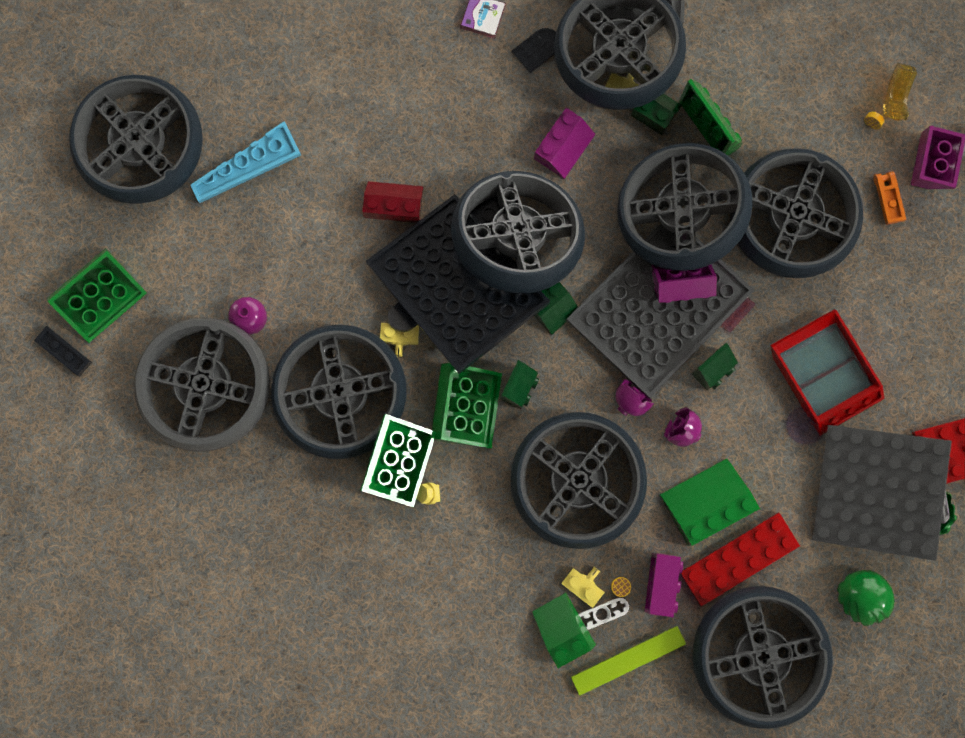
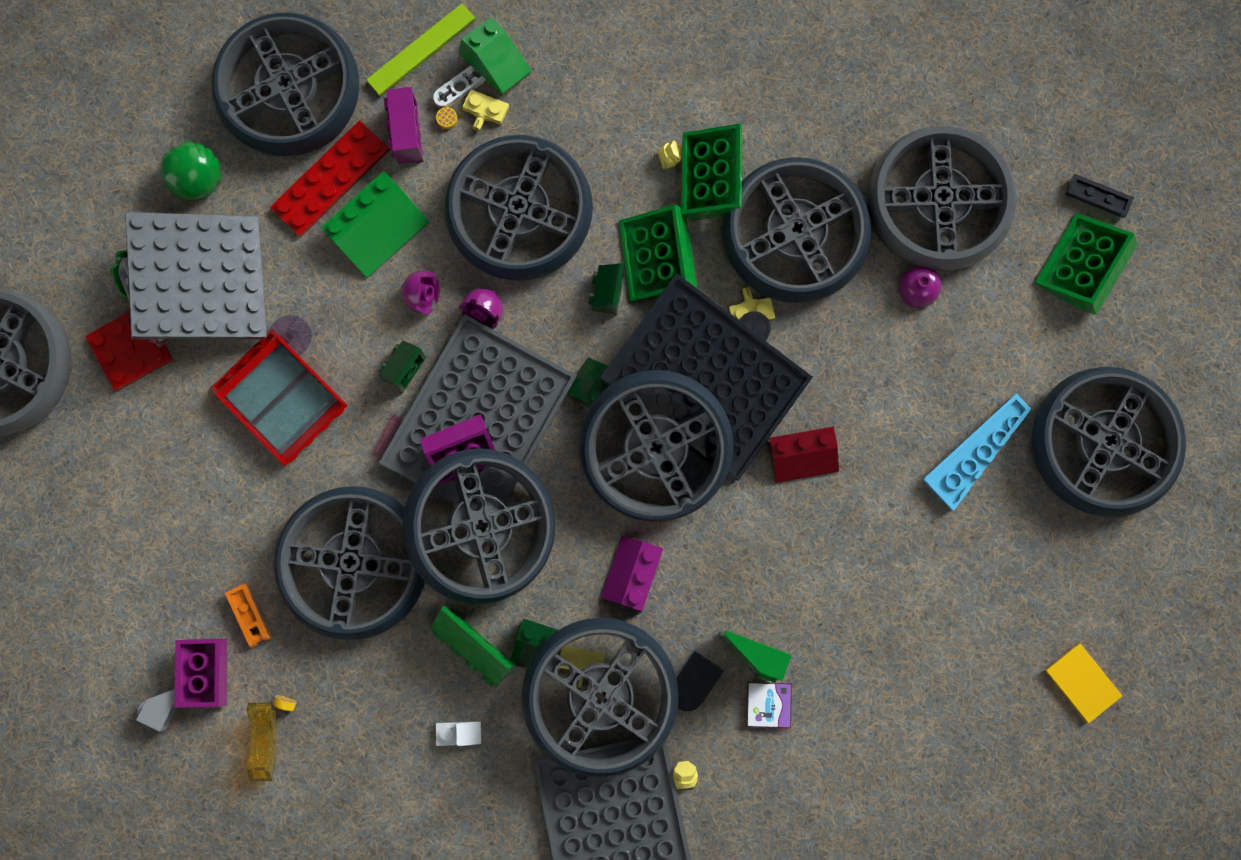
camera: 165 degrees right, 0 degrees up
none -> white slope [436,721,481,746]
none -> green slope [719,630,792,684]

